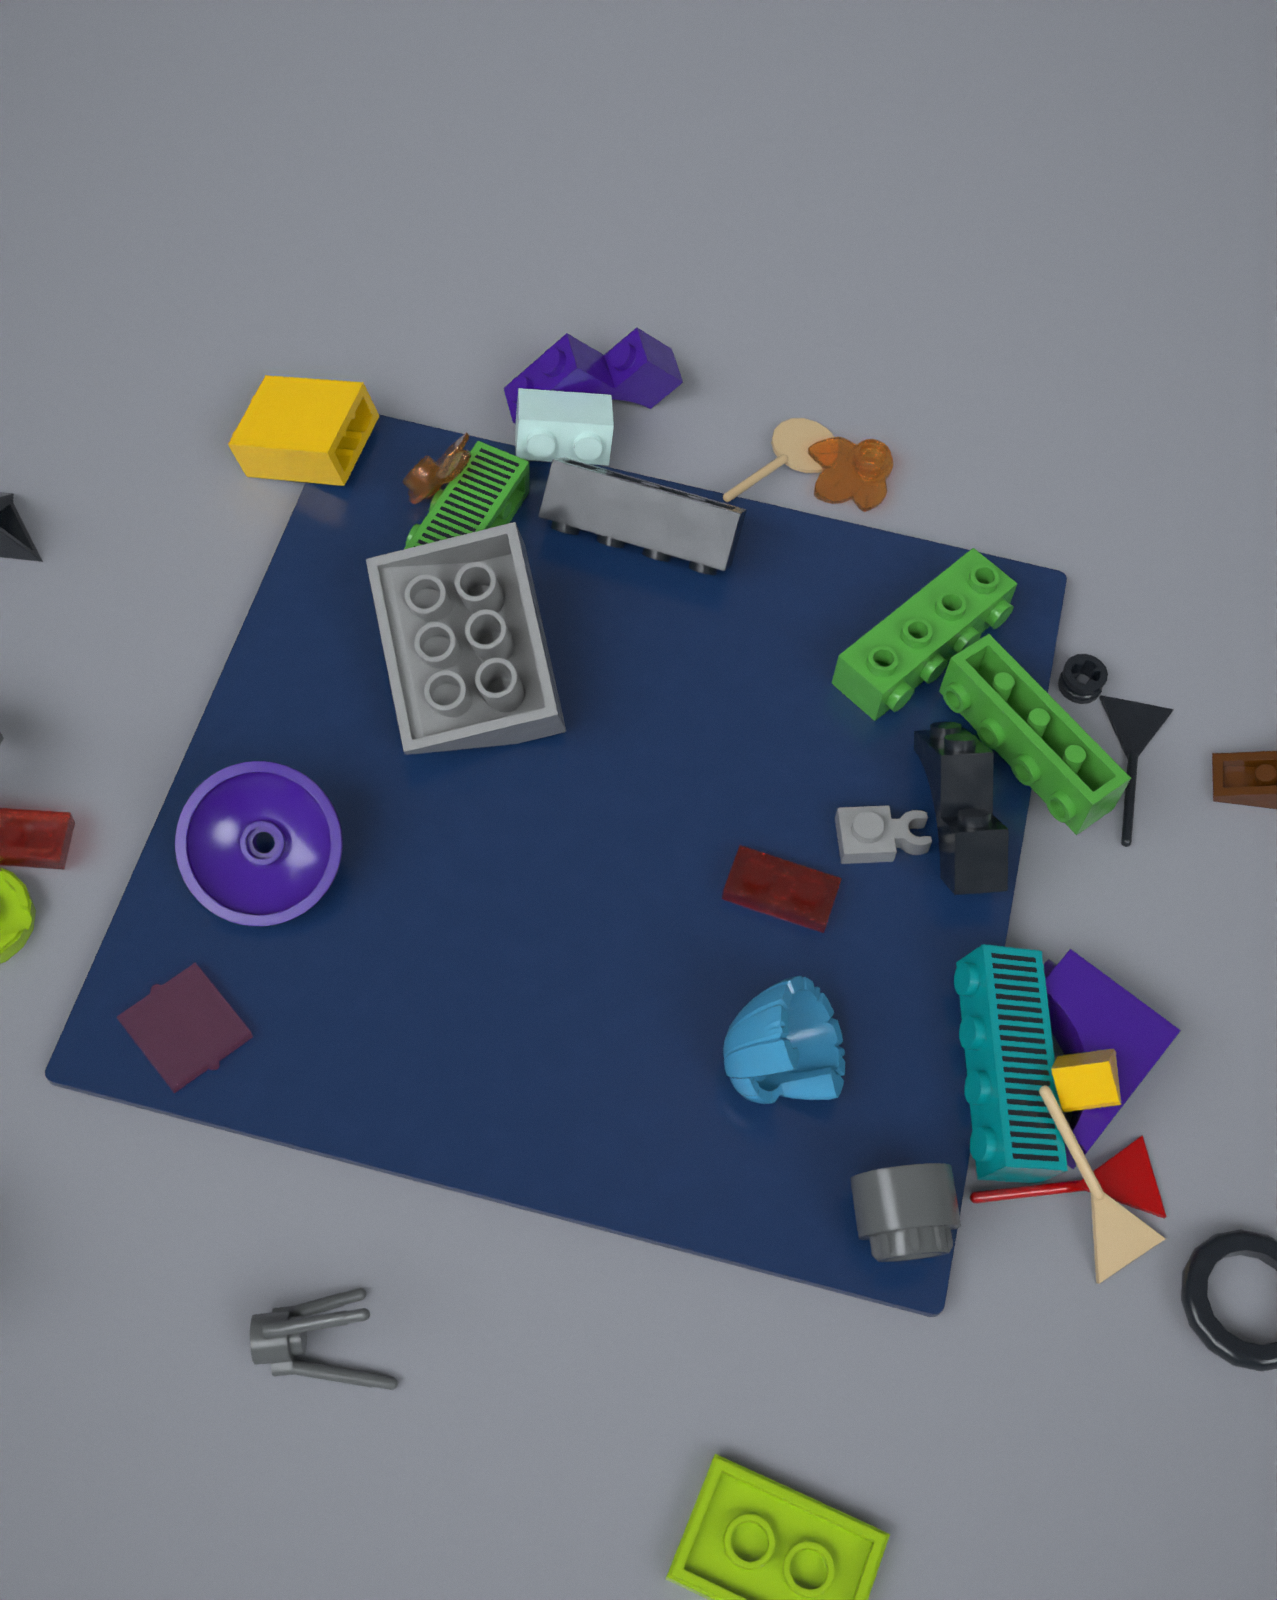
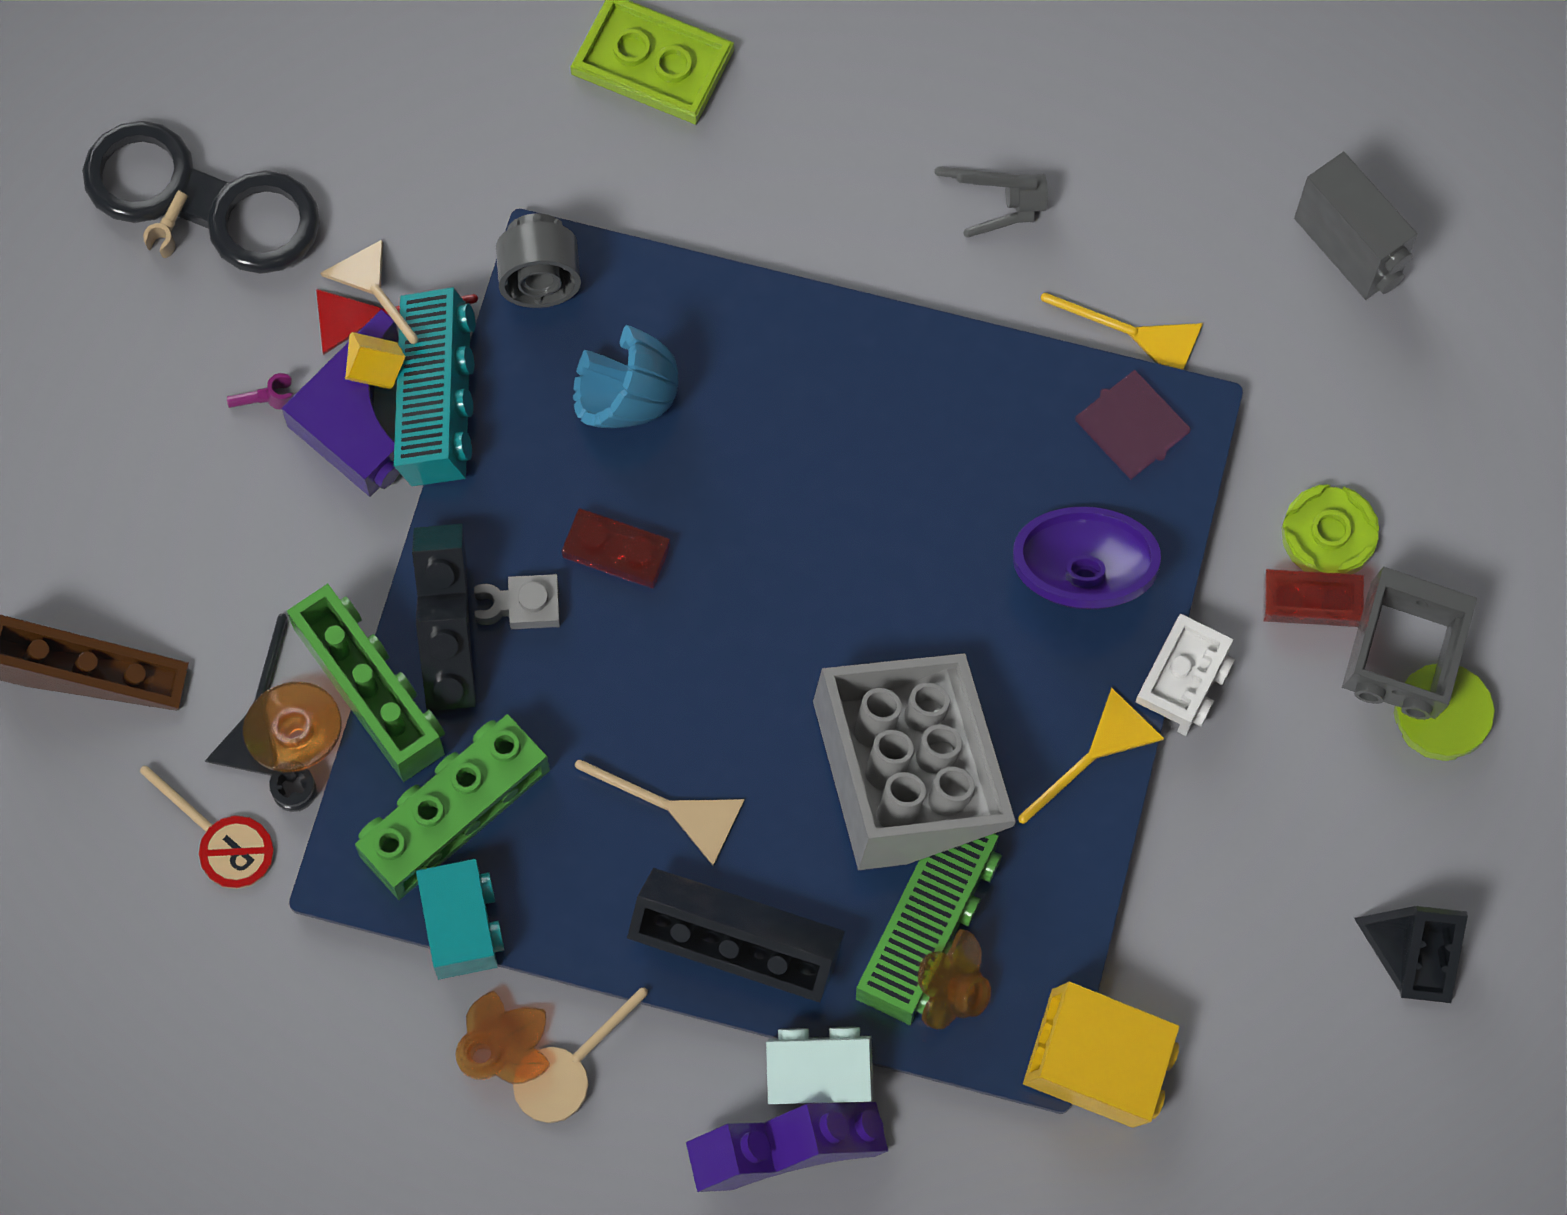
camera: 175 degrees left, 10 degrees up
none -> piece [140,766,274,889]
none -> magenta hand [227,373,294,410]
none -> clear orange dish [243,682,342,772]
none -> teal brick [416,859,504,980]
none -> tan piece [575,760,745,866]
none -> yellow piece [1018,687,1164,824]
none -> yellow piece [1041,293,1203,370]
none -> white bracket [1136,614,1235,736]

